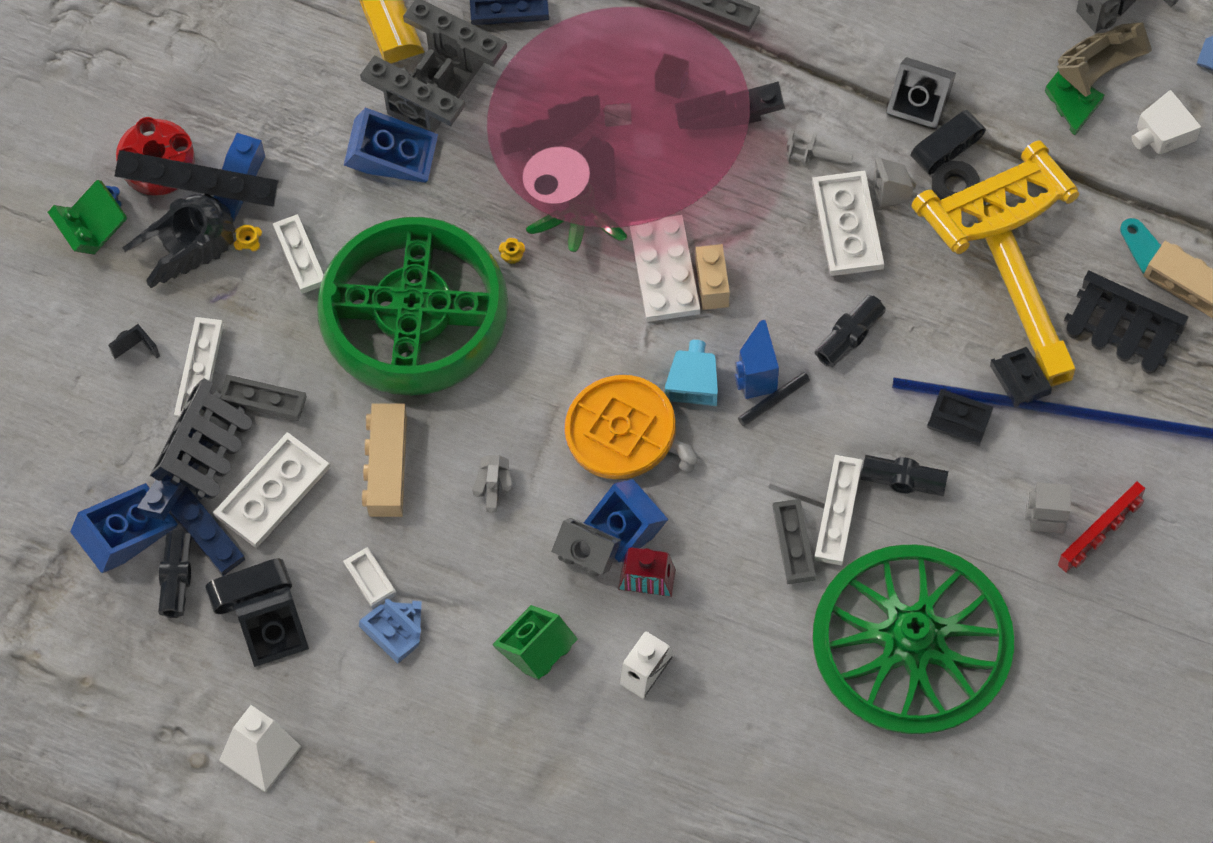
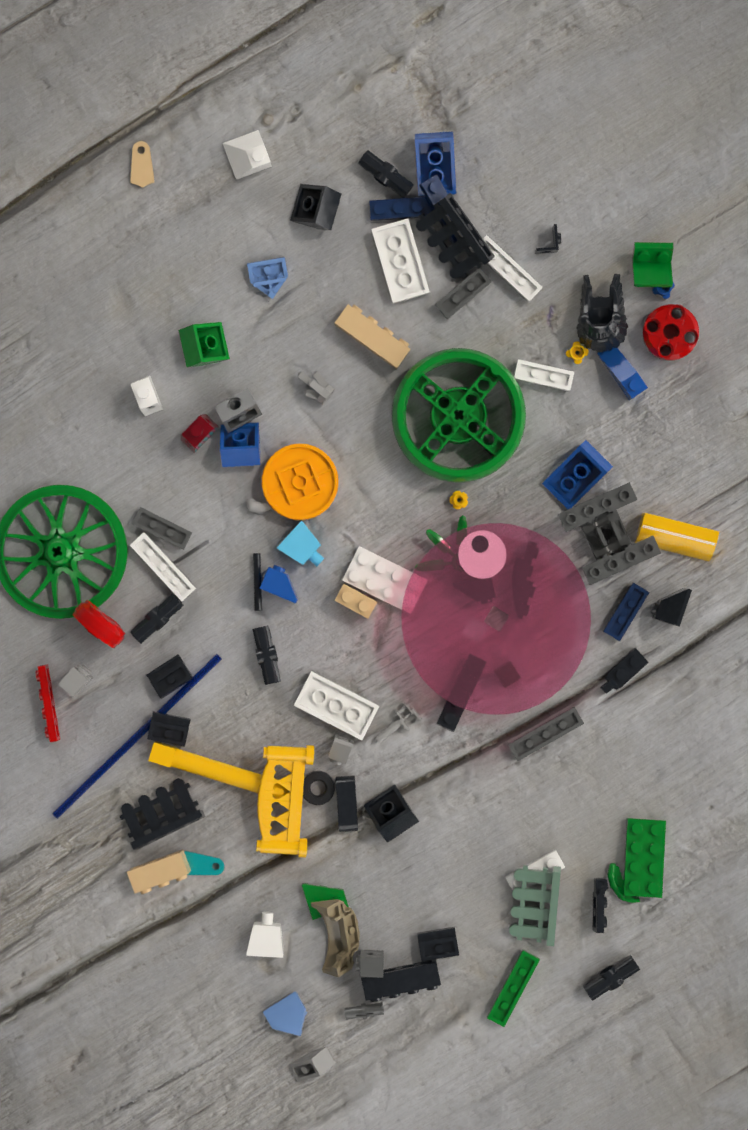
camera: 120 degrees right, 25 degrees up
black plate [114,150,279,207] -> none
black beam [205,558,292,615] -> none
white tile [343,547,397,609] -> none
none -> red piece [73,600,126,649]

